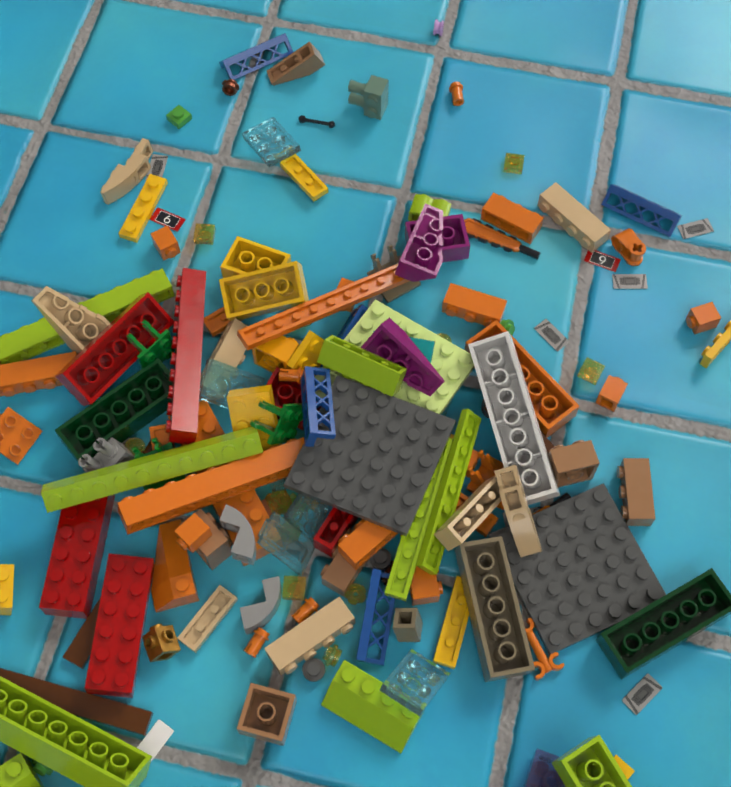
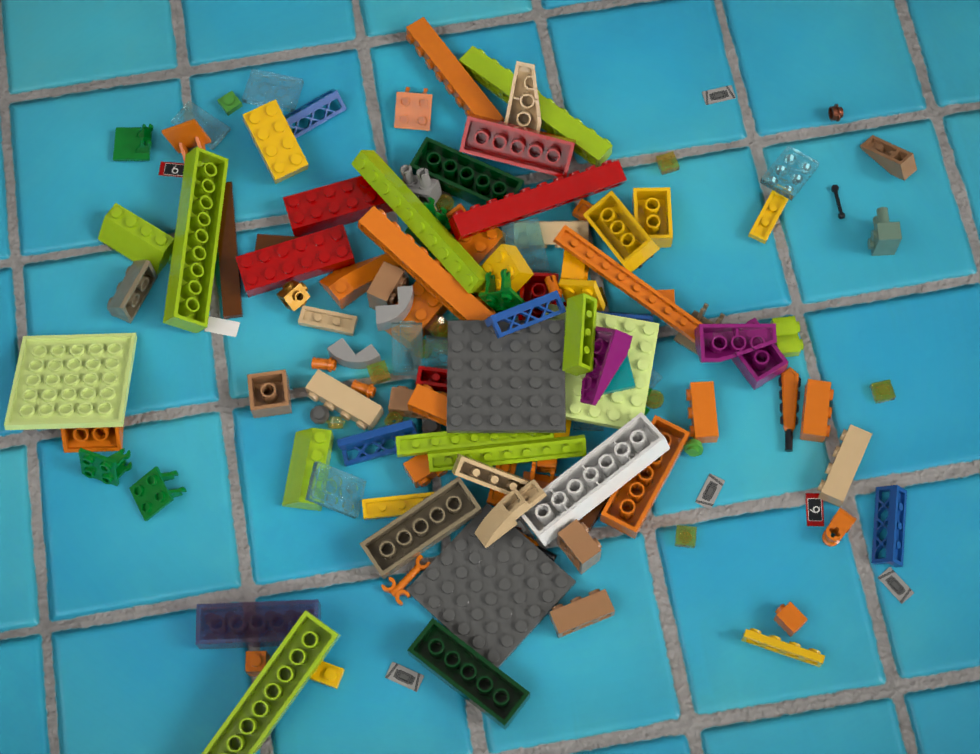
camera: 70 degrees right, 5 degrees up
tan slope [100,138,153,205] -> none
yellow plate [118,174,168,243] -> none
green plate [126,320,175,369] -> none
sticker [150,208,186,231] -> none
orange brick [150,225,181,261] -> none
bright green plate [166,105,192,129] -> none
orange brick [174,513,212,553] -> none
fence [219,33,293,80] -> none
dark tan brick [392,608,423,642] -> none
orange pin [449,82,464,106] -> none
orange brick [596,375,628,412] -> none
sticker [612,274,648,289] -> none

